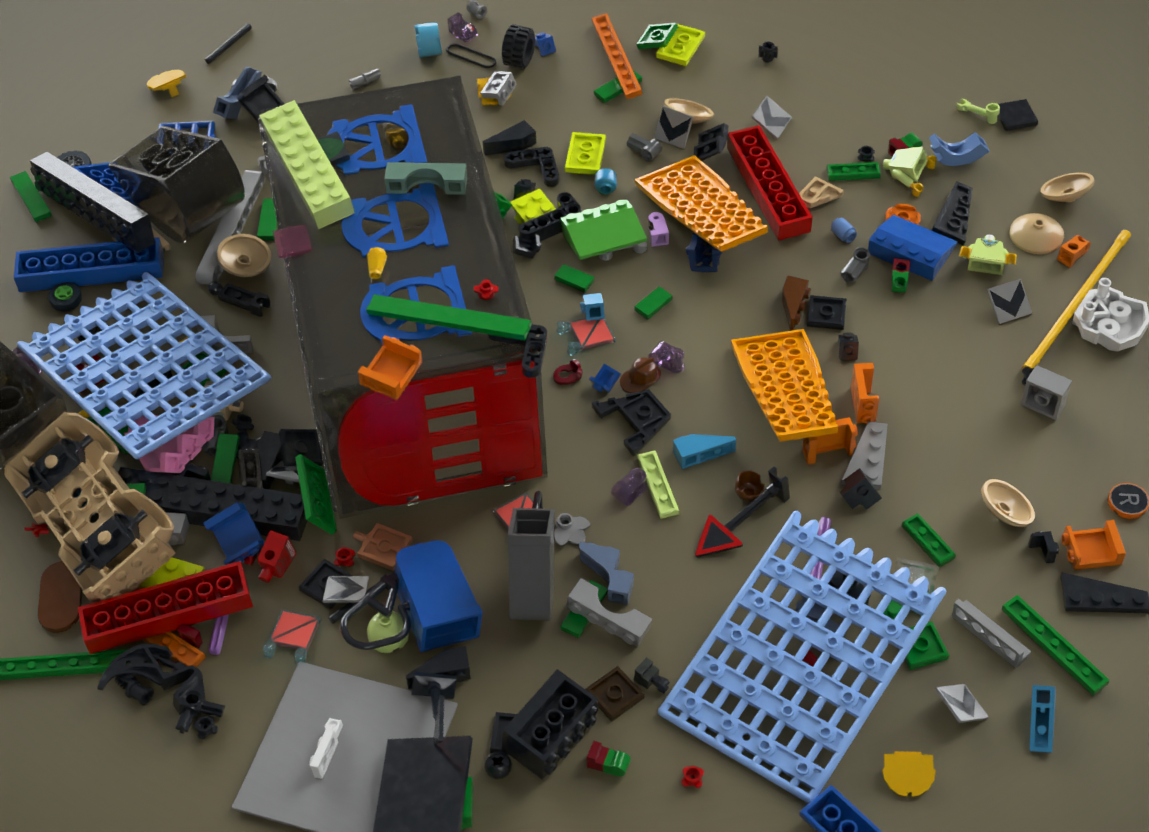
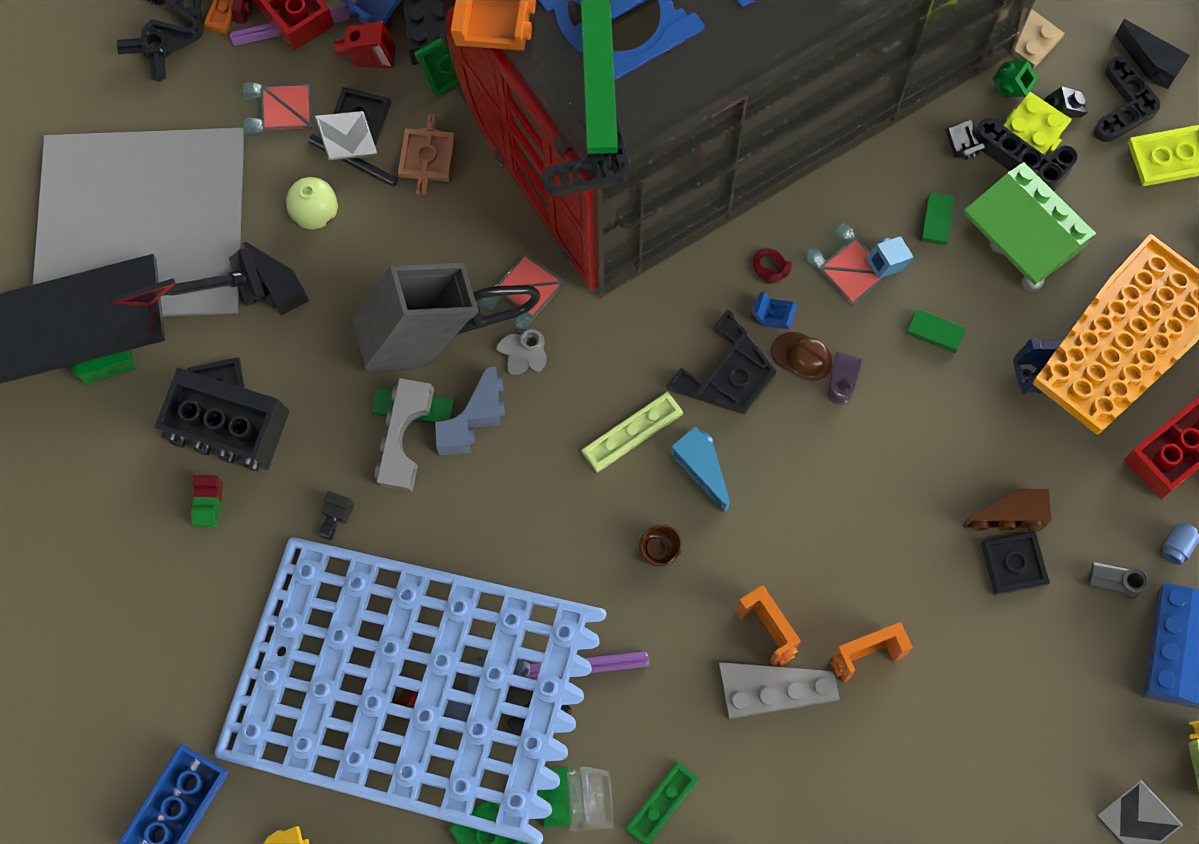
camera: 70 degrees right, 20 degrees up
black plate [193,716,218,739] -> none
white hinge [309,718,343,779] -> none
red plate [334,547,355,567] -> none
blue piece [340,540,483,653] -> none
red plate [474,279,499,300] -> none
black piece [484,751,512,779] -> none
dark brown tile [585,666,645,722] -> none
dark azure head [594,168,617,194] -> none
clear purple piece [611,468,647,506] -> none
lavender leg [649,212,669,247] -> none
red plate [681,766,704,788] -> none
black piece [695,466,790,557] -> none
light orange wing [731,329,838,442] -> none
black bracket [838,333,859,360] -> none
black brick [840,468,882,510] -> none
green leg [891,259,910,293] -> none

